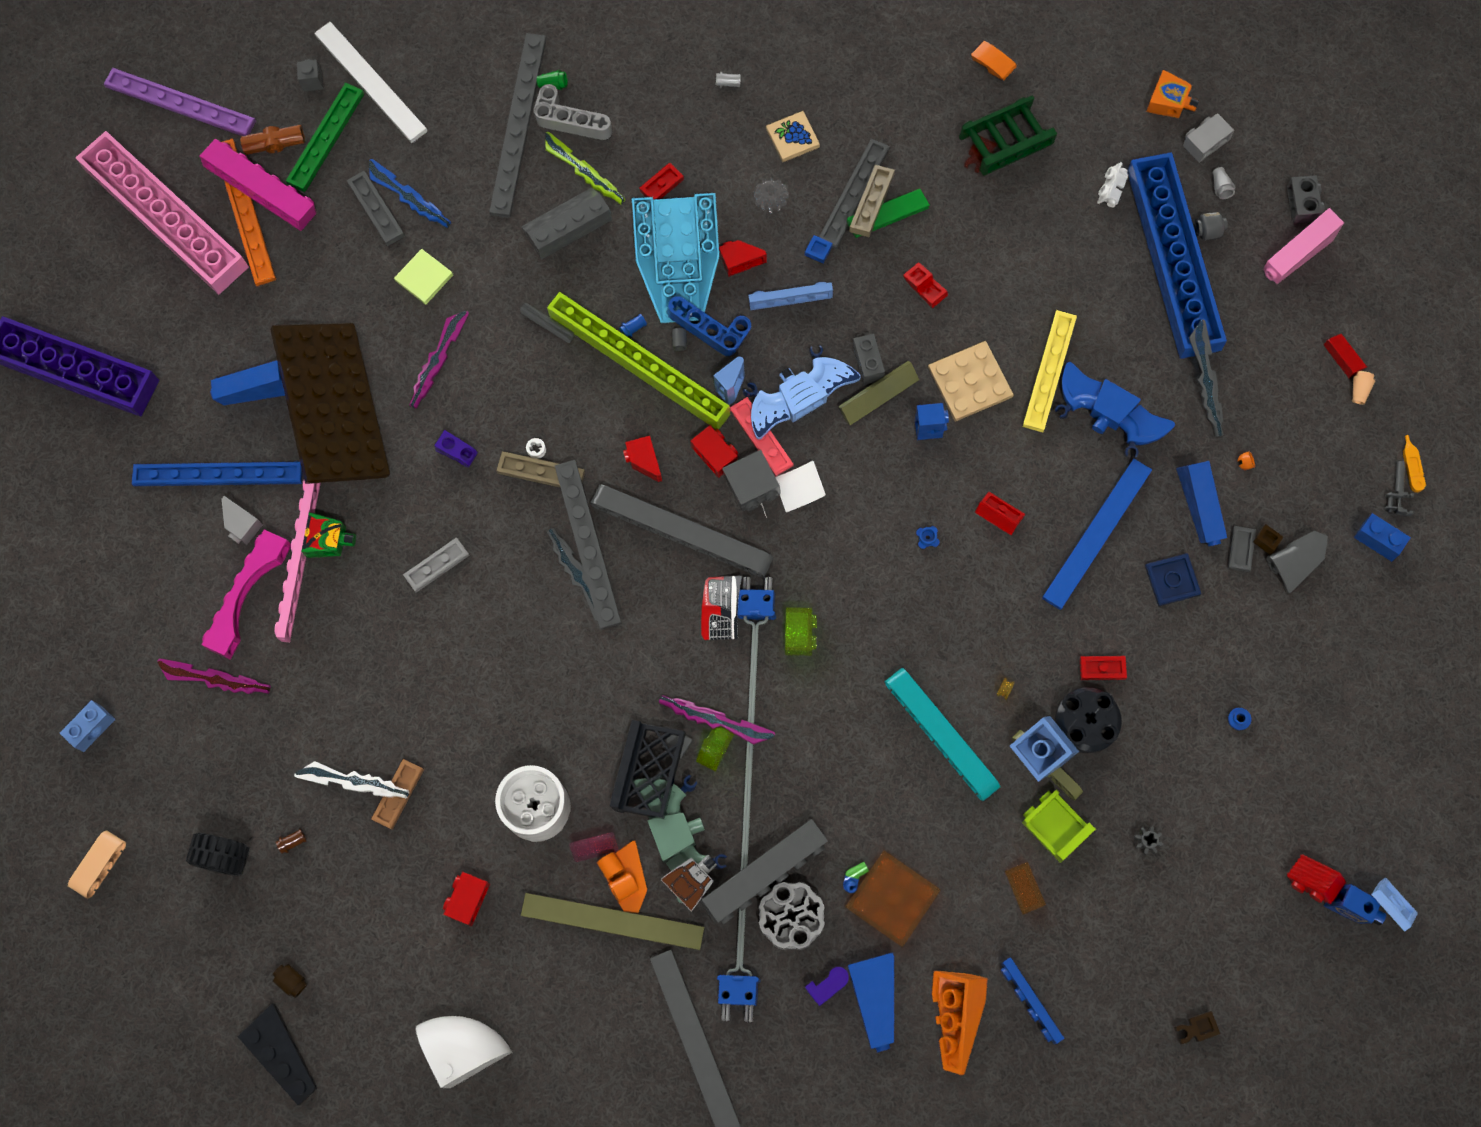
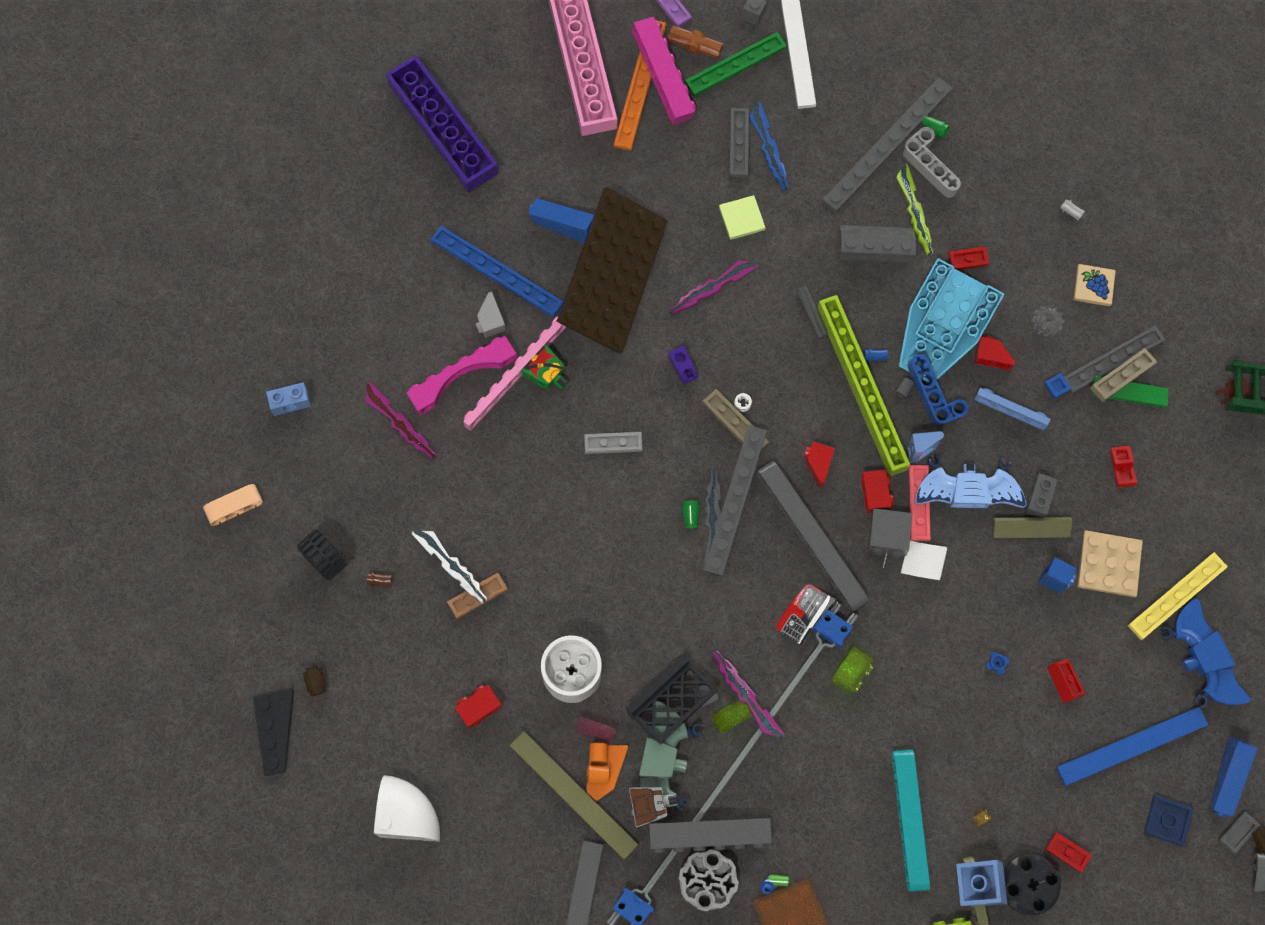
camera: 25 degrees right, 0 degrees up
none -> green cone [681,501,700,529]

